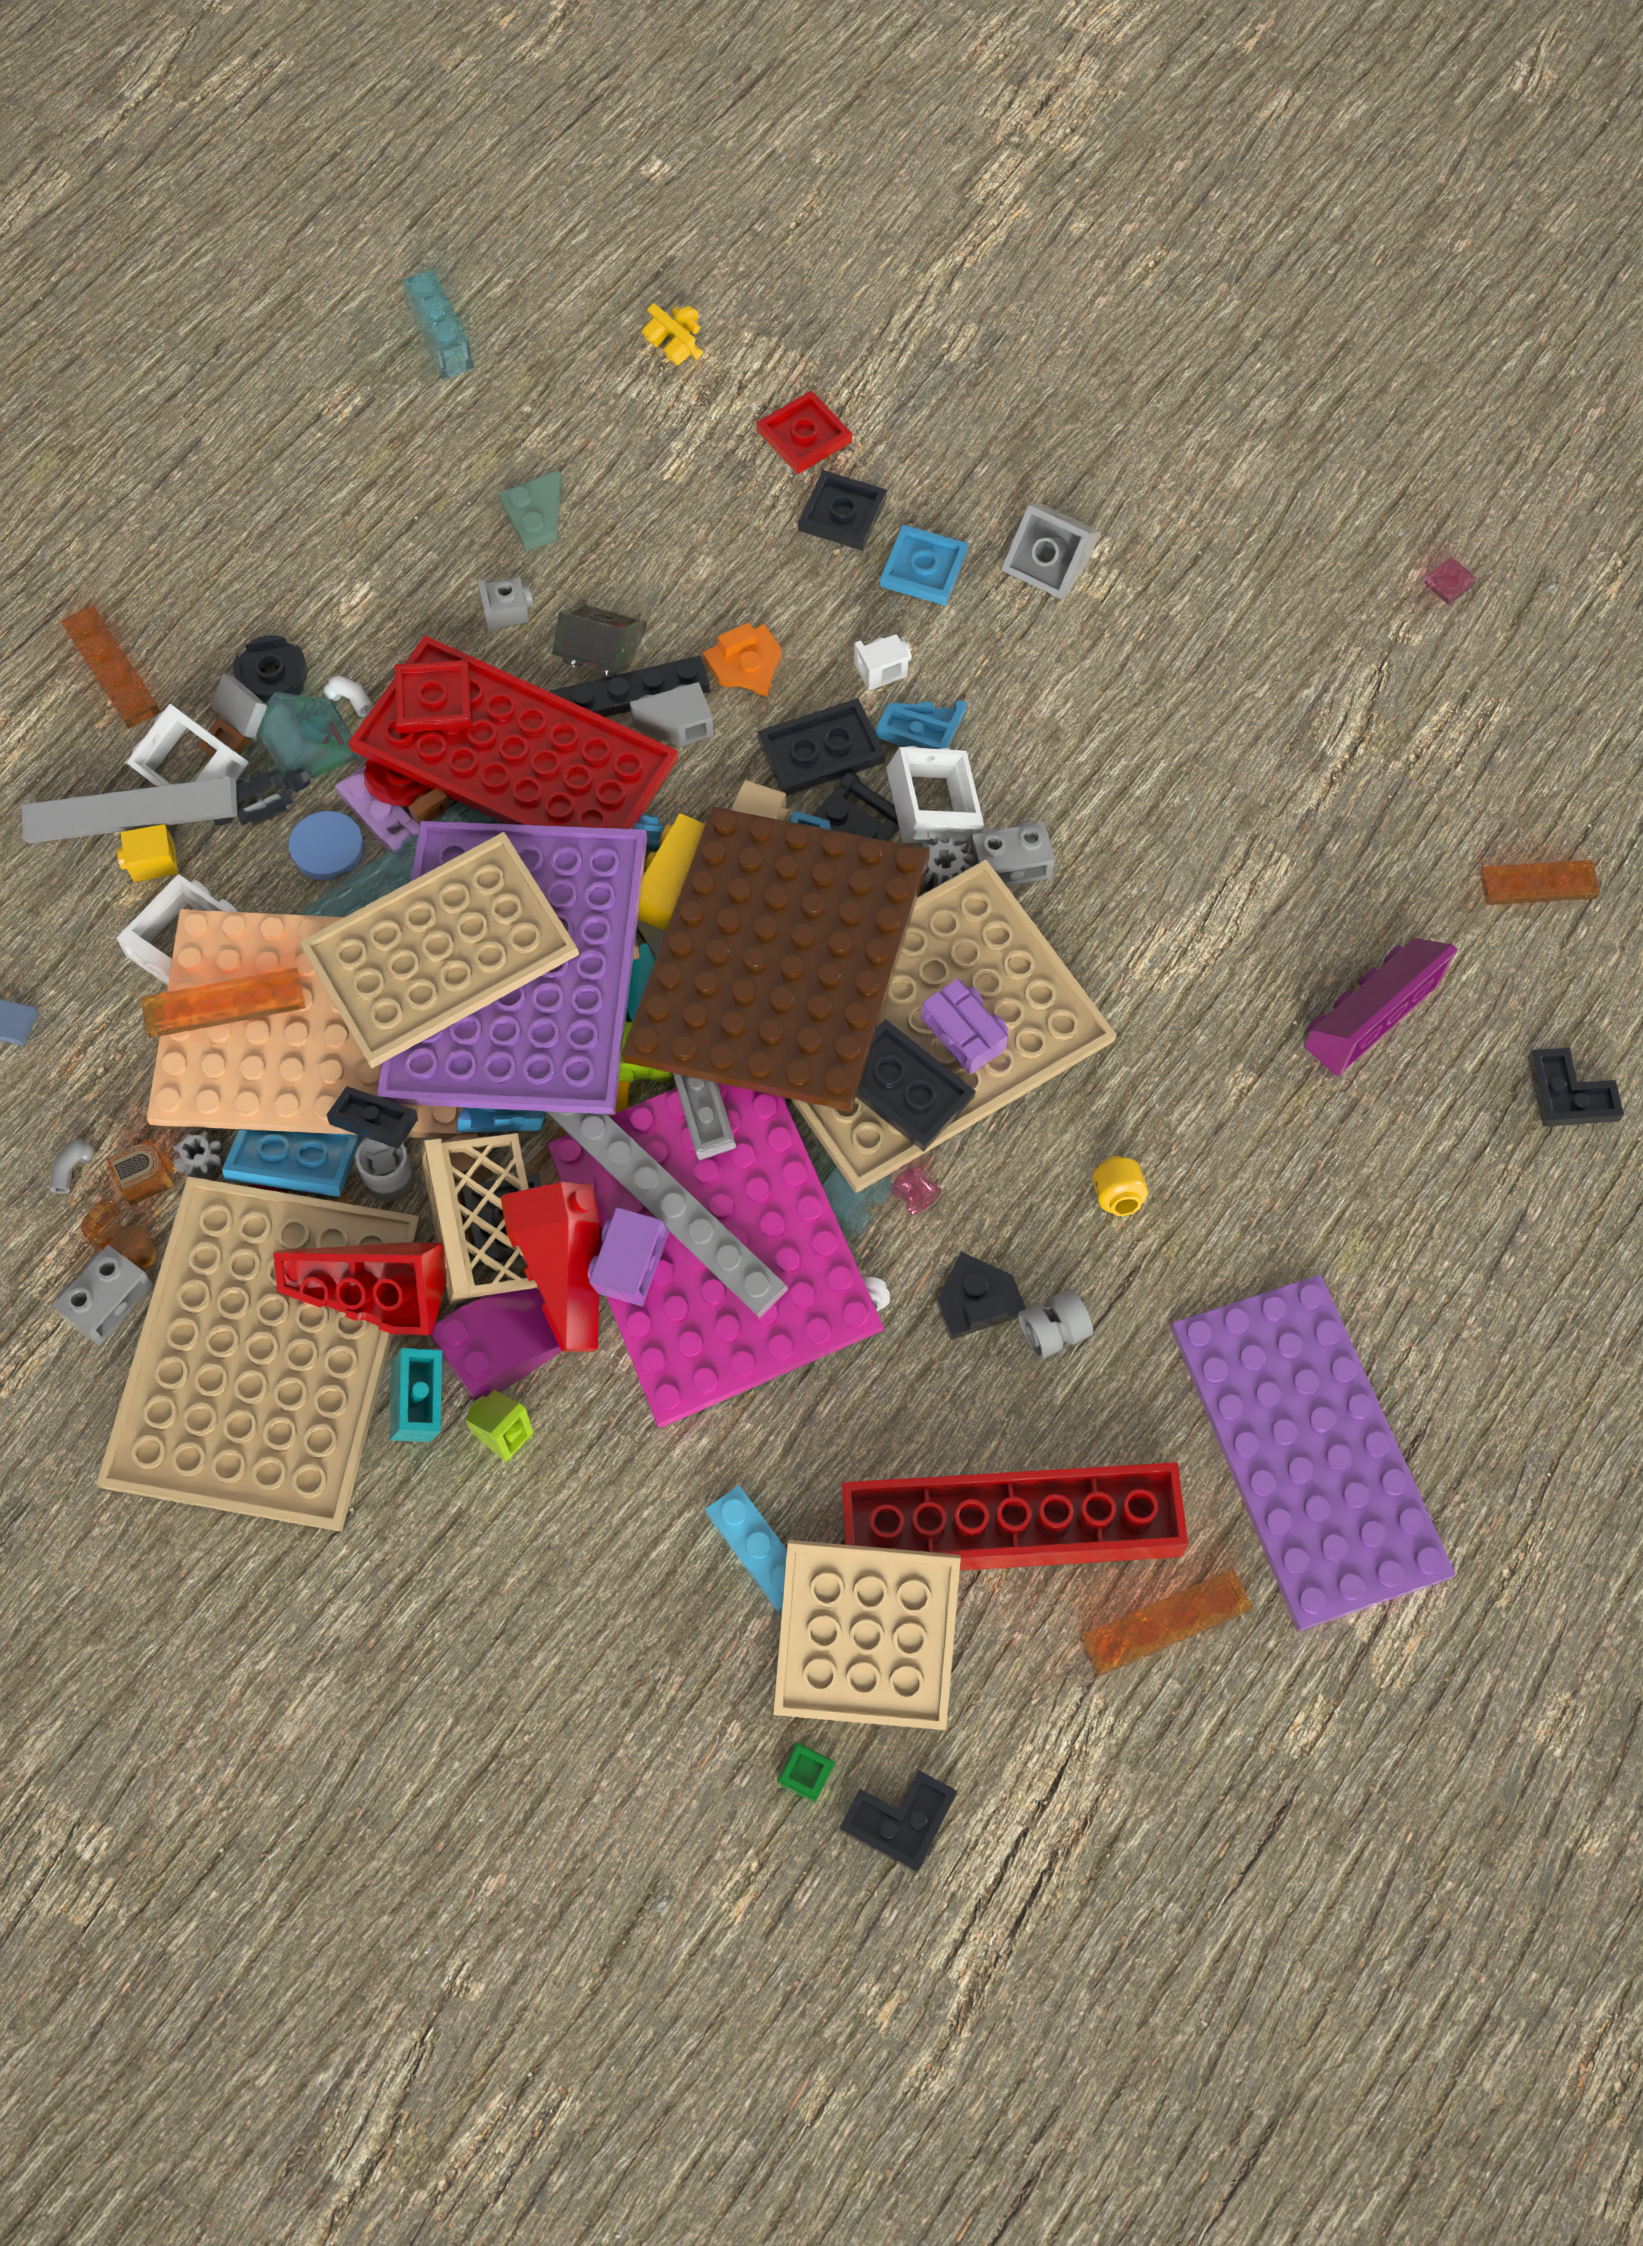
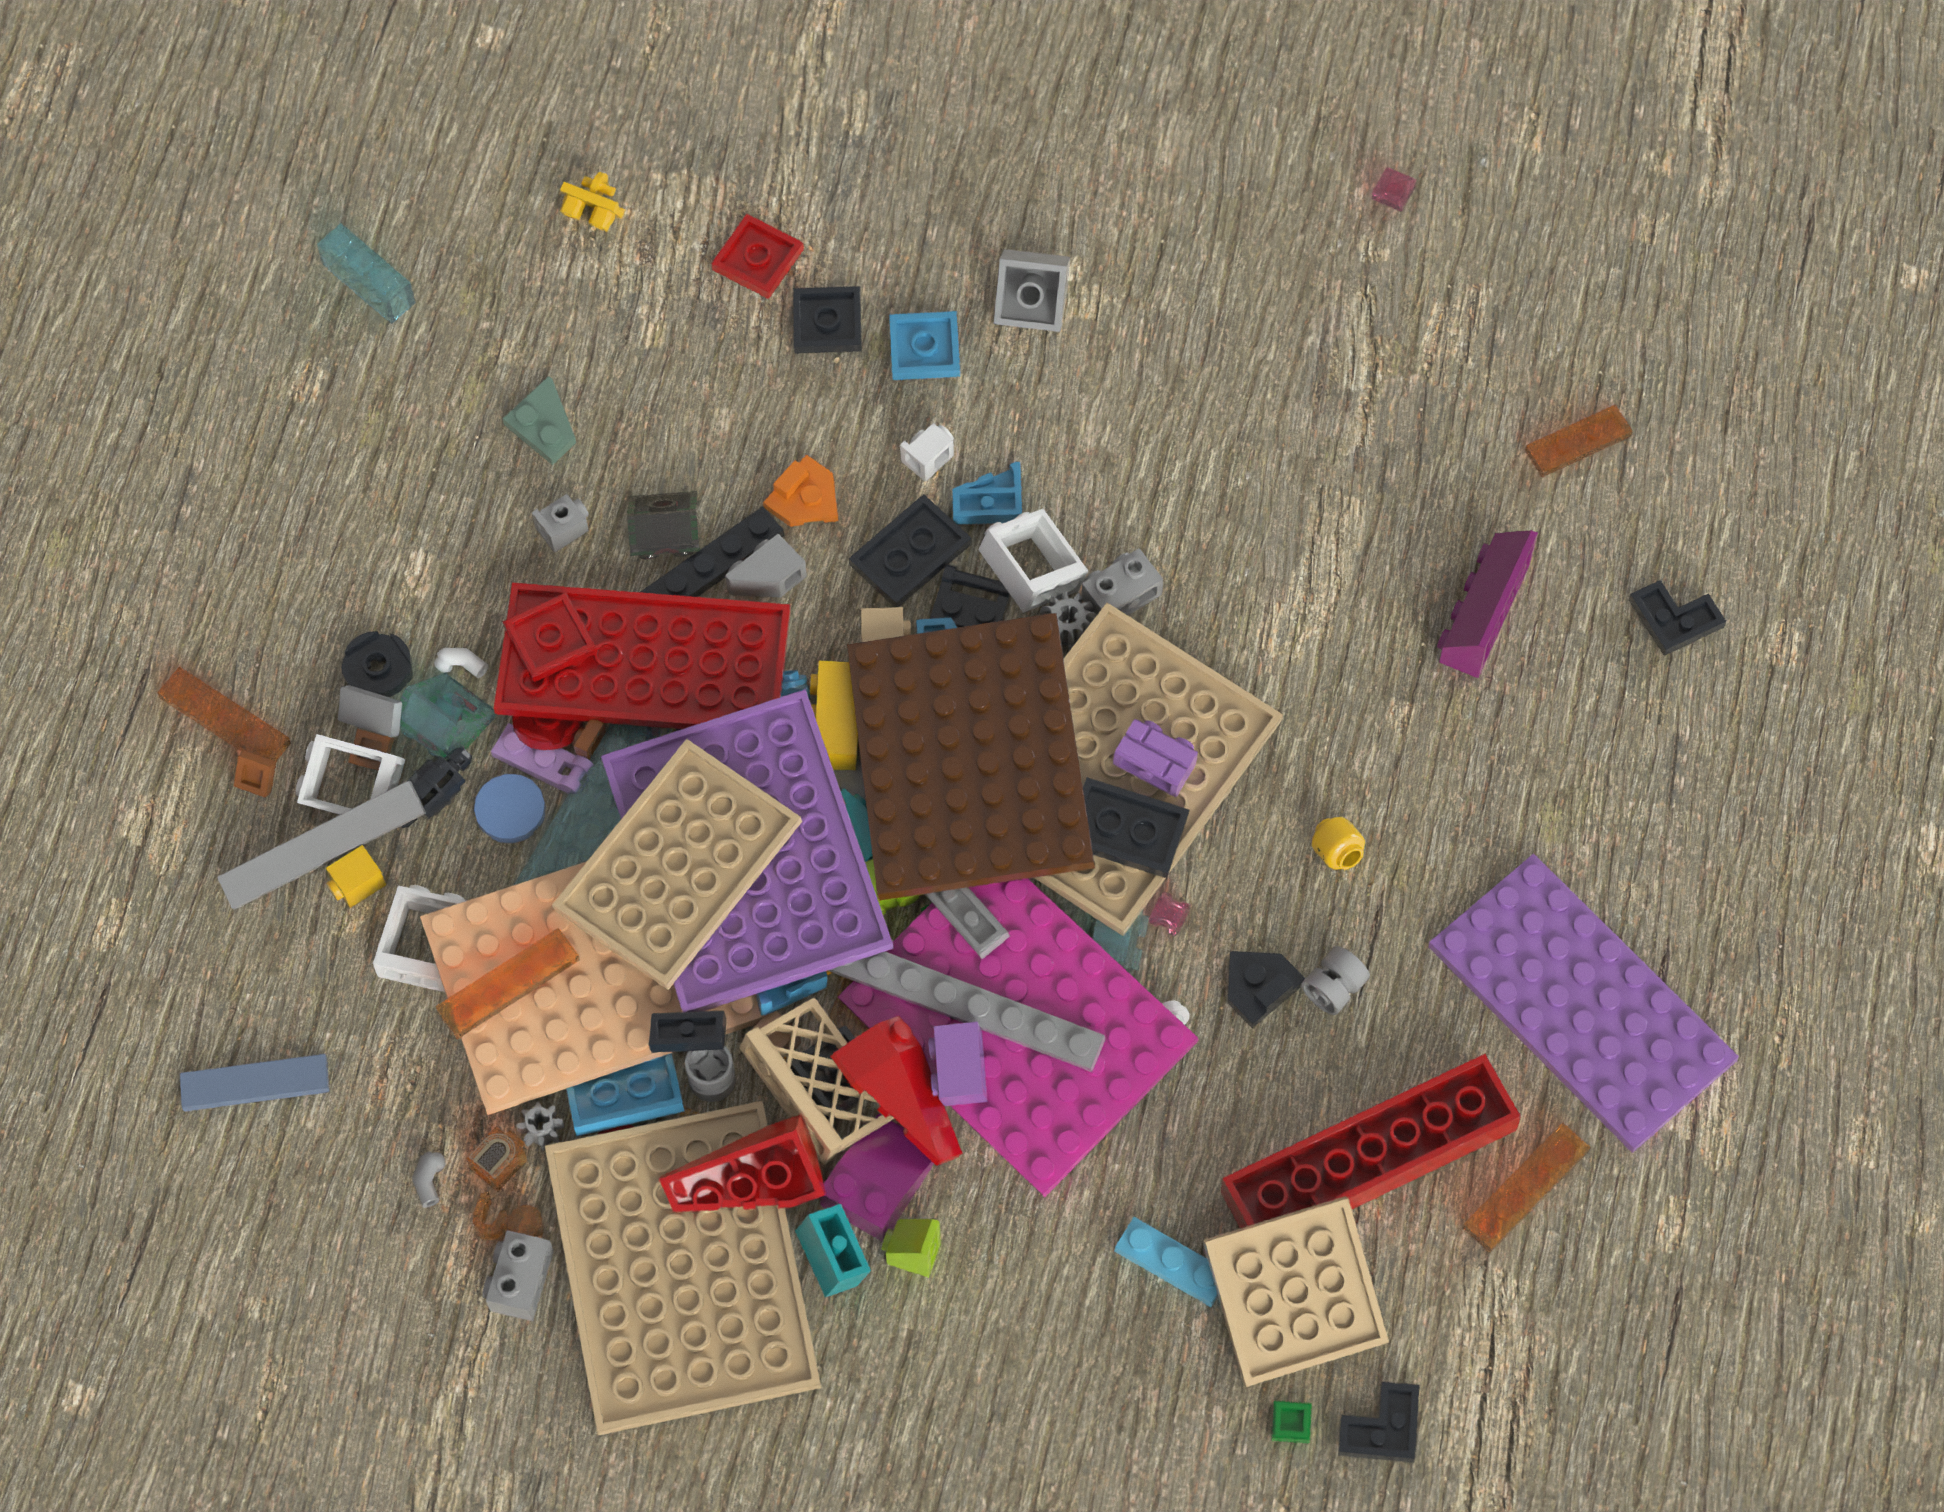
camera: 20 degrees left, 0 degrees up
none -> dark orange plate [233,750,276,798]

